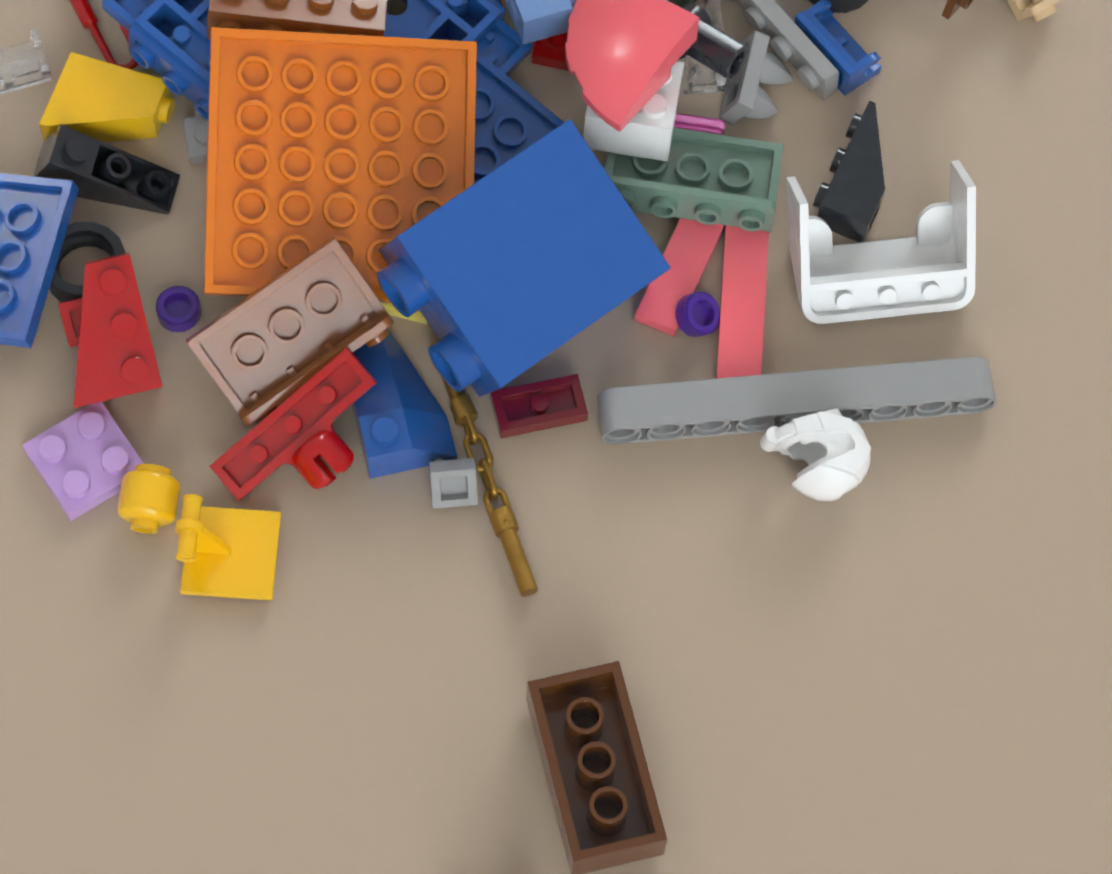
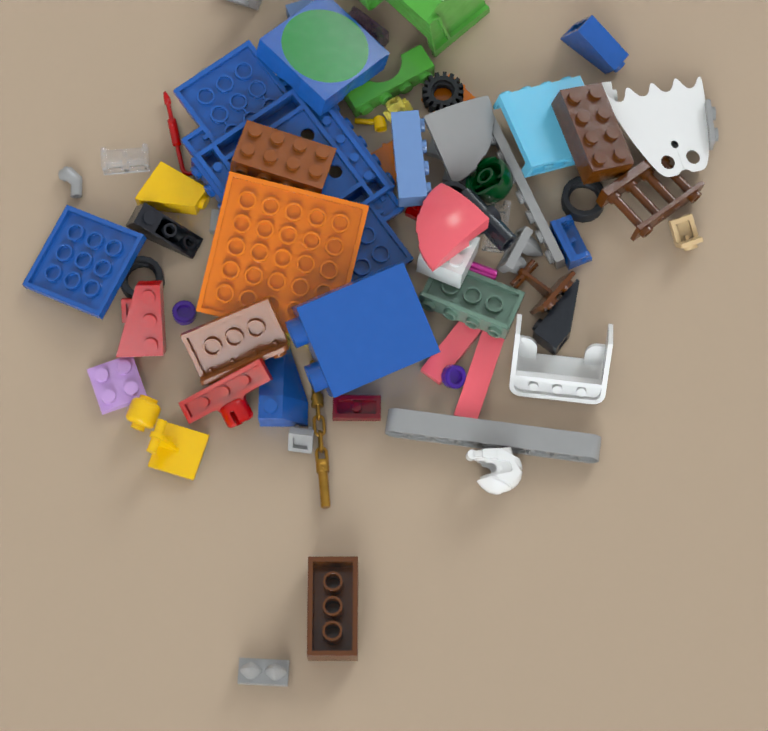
camera: 20 degrees right, 5 degrees up
none -> reddish brown plate [510,259,576,315]

